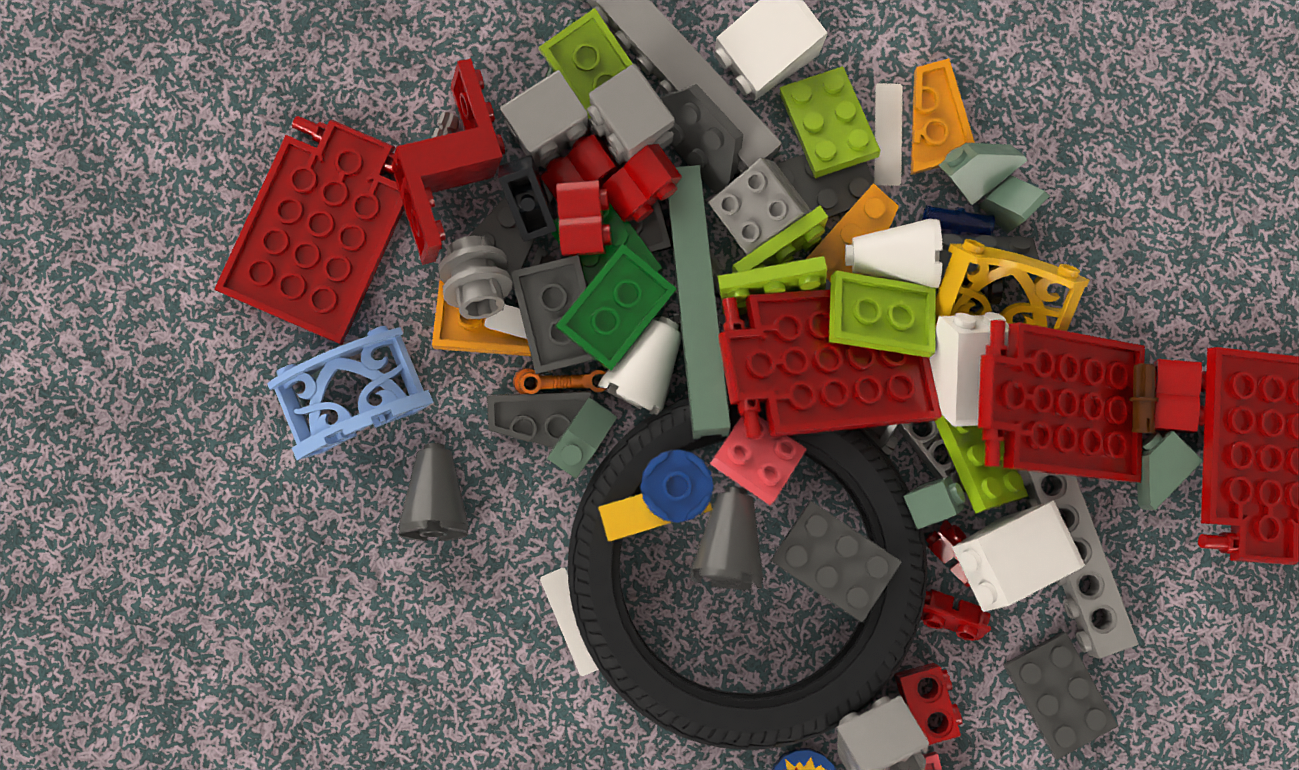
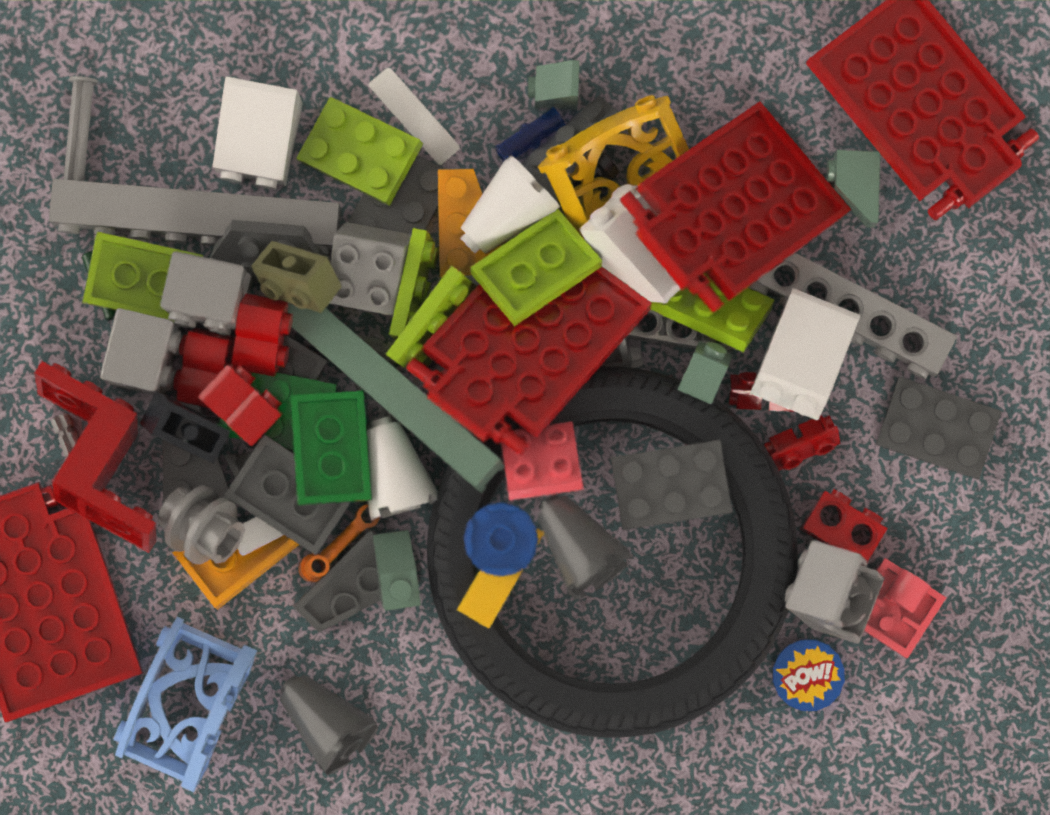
camera: 35 degrees left, 0 degrees up
white sticker [540,568,599,676] -> none
light orange wing [911,58,975,175] -> none
sand green slope [938,143,1028,205] -> none
reddish brown axle [1129,363,1159,433] -> none
red brick [1154,359,1206,434] -> none
none -> olive brick [251,241,342,313]

